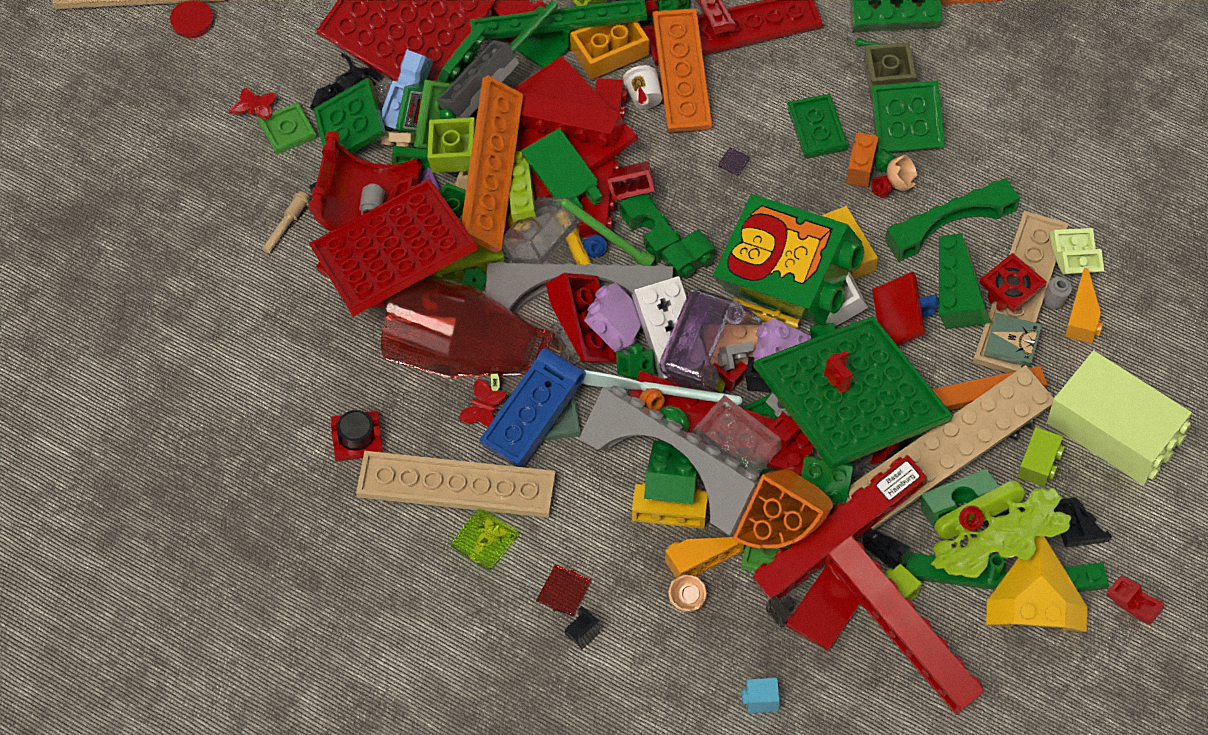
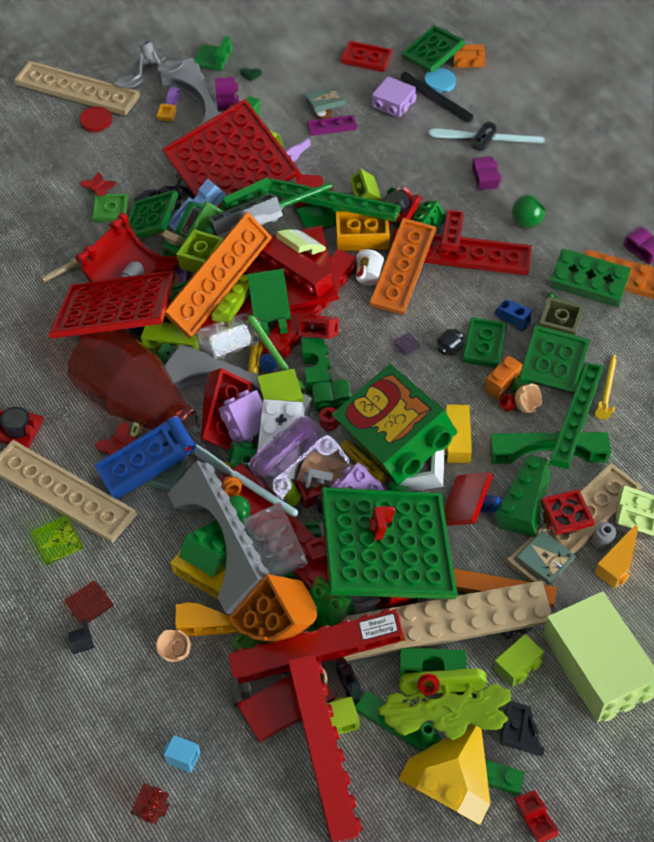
camera: 25 degrees right, 5 degrees down
none -> lime tile [257,369,304,402]
none -> yellowish green slope [276,229,326,255]
none -> red wheel [319,407,338,431]
none -> black head [437,328,464,356]
none -> blue leg [495,300,532,332]
none -> green tile [549,362,604,470]
none -> yellow piece [595,355,616,420]

